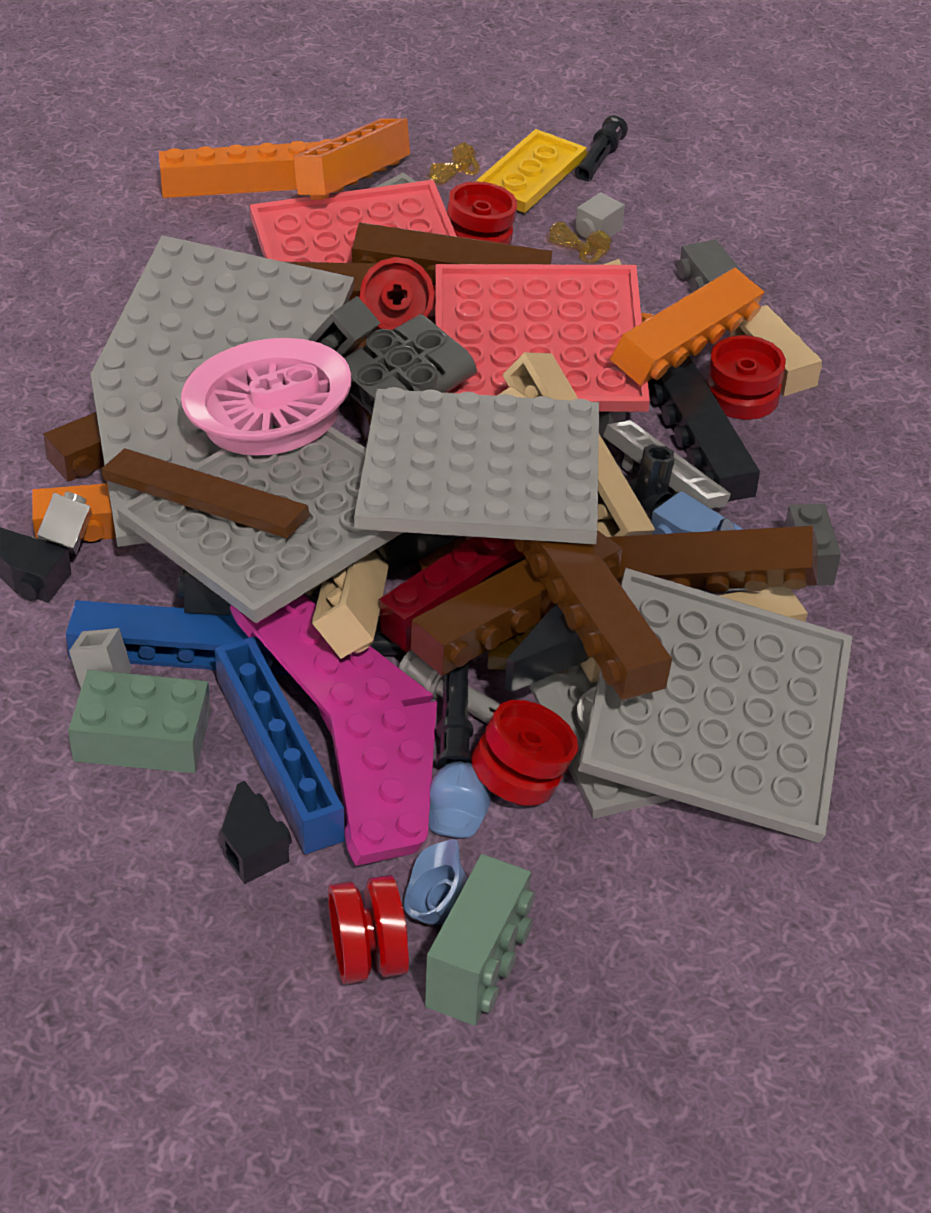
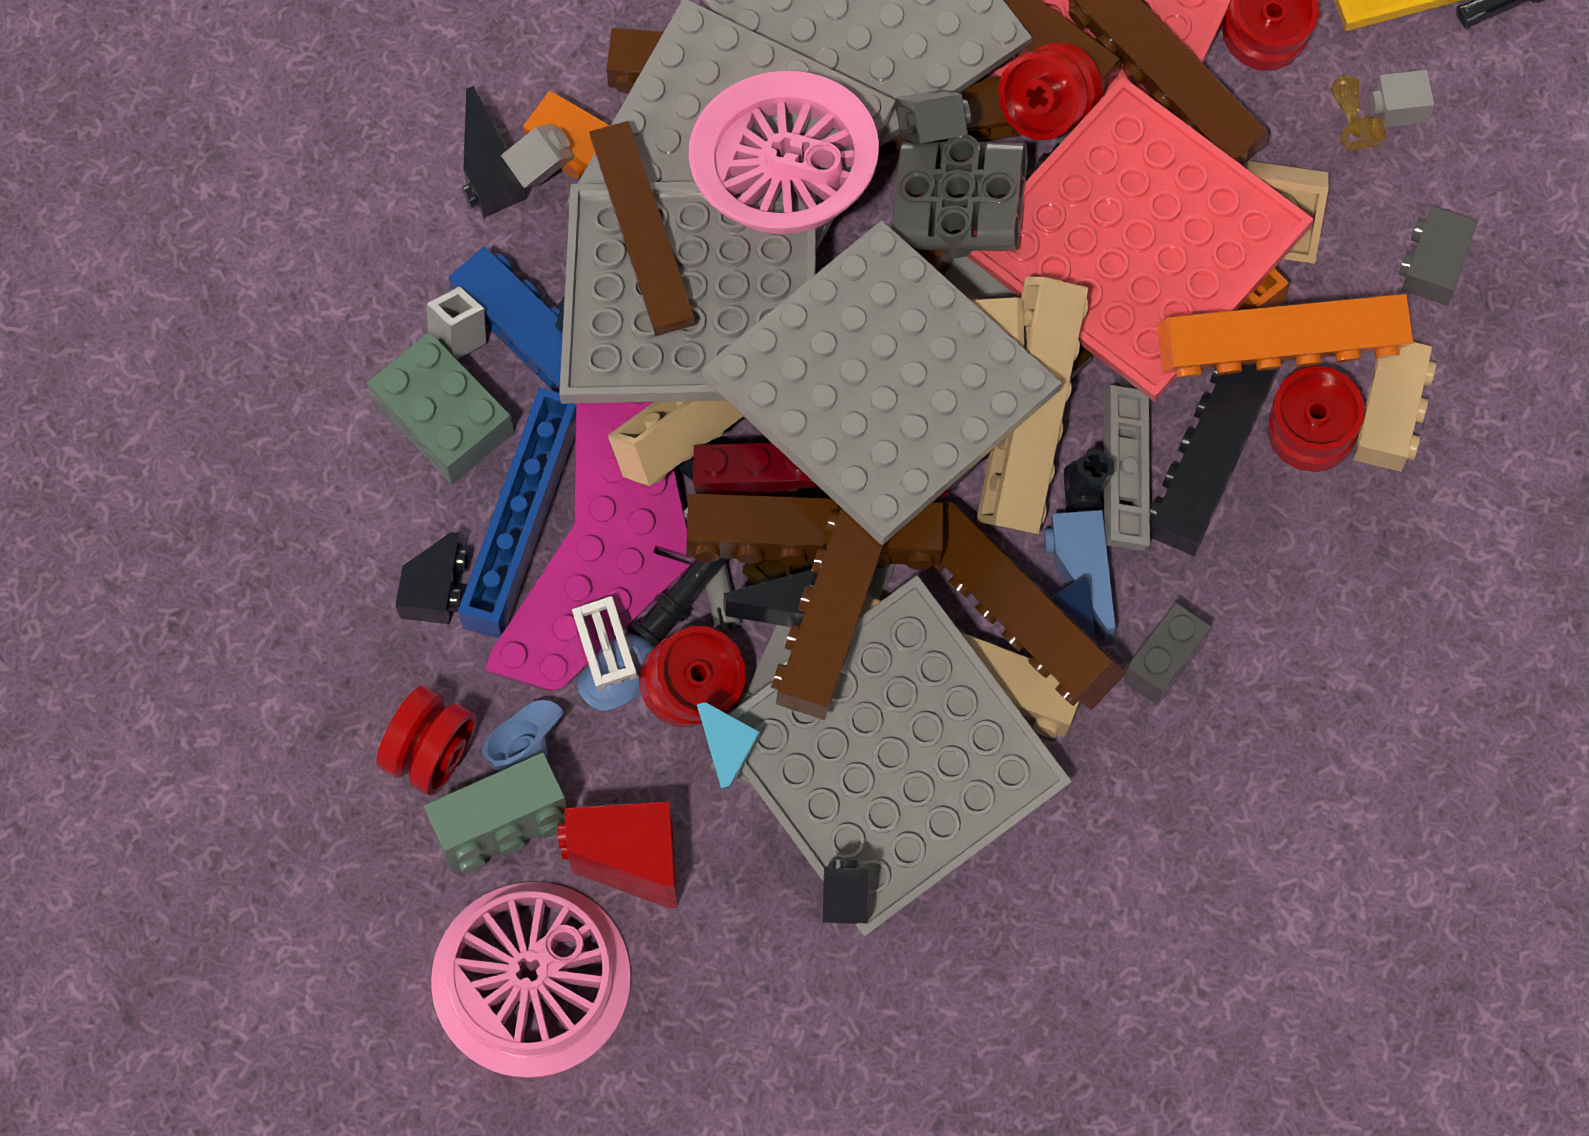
camera: 45 degrees right, 25 degrees up
none -> bright pink piece [431,882,631,1078]
none -> red slope [557,802,677,908]
none -> white tile [572,596,639,691]
none -> medium azure slope [697,702,760,791]
none -> black slope [823,860,868,924]

